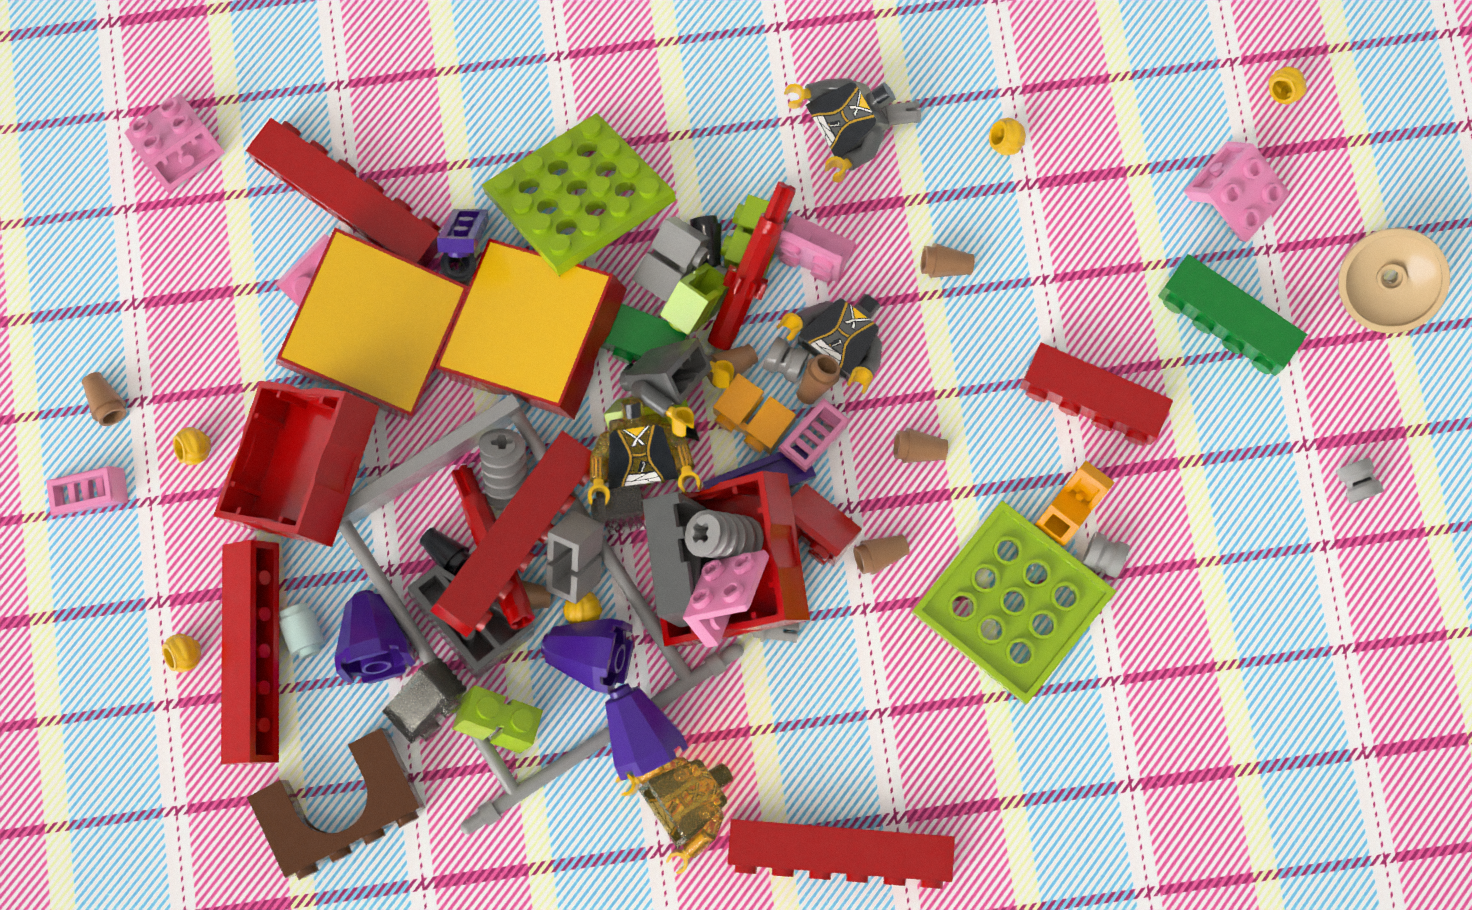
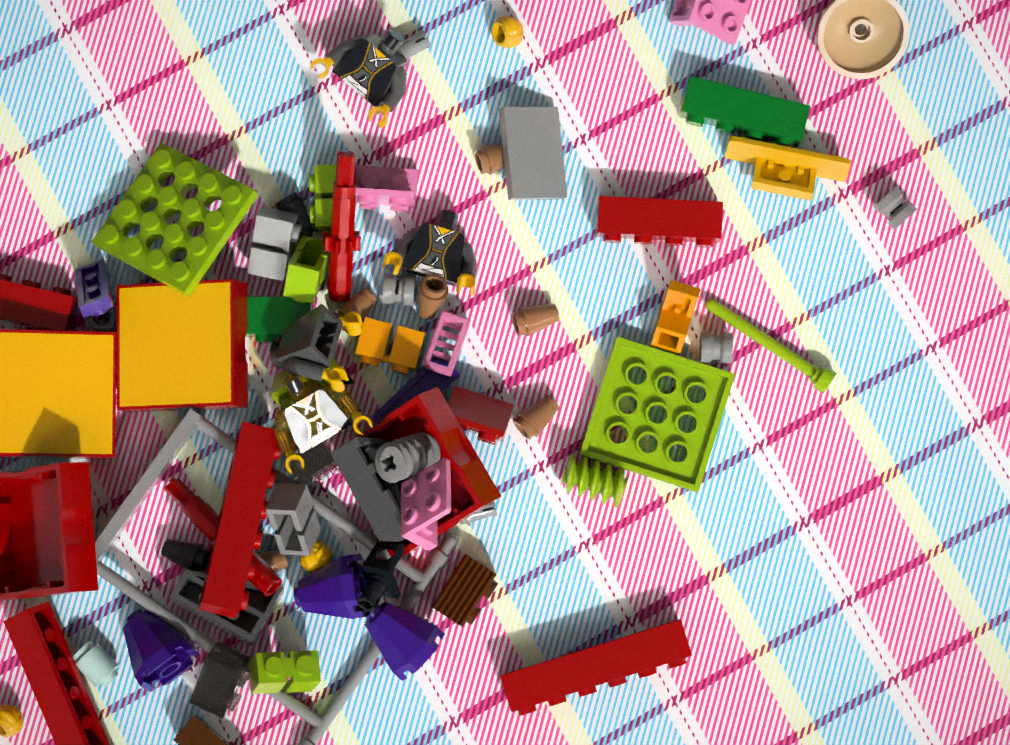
camera: 25 degrees left, 5 degrees up
light grey piece [478,428,528,509] -> none
clear yellow torso [615,757,733,874] -> none
none -> black bracket [357,540,406,612]
none -> reddish brown brick [431,554,499,627]
none -> light grey tile [499,106,567,200]
none -> lime piece [560,453,629,508]
none -> lime piece [705,298,837,394]
none -> yellow bracket [725,136,851,201]

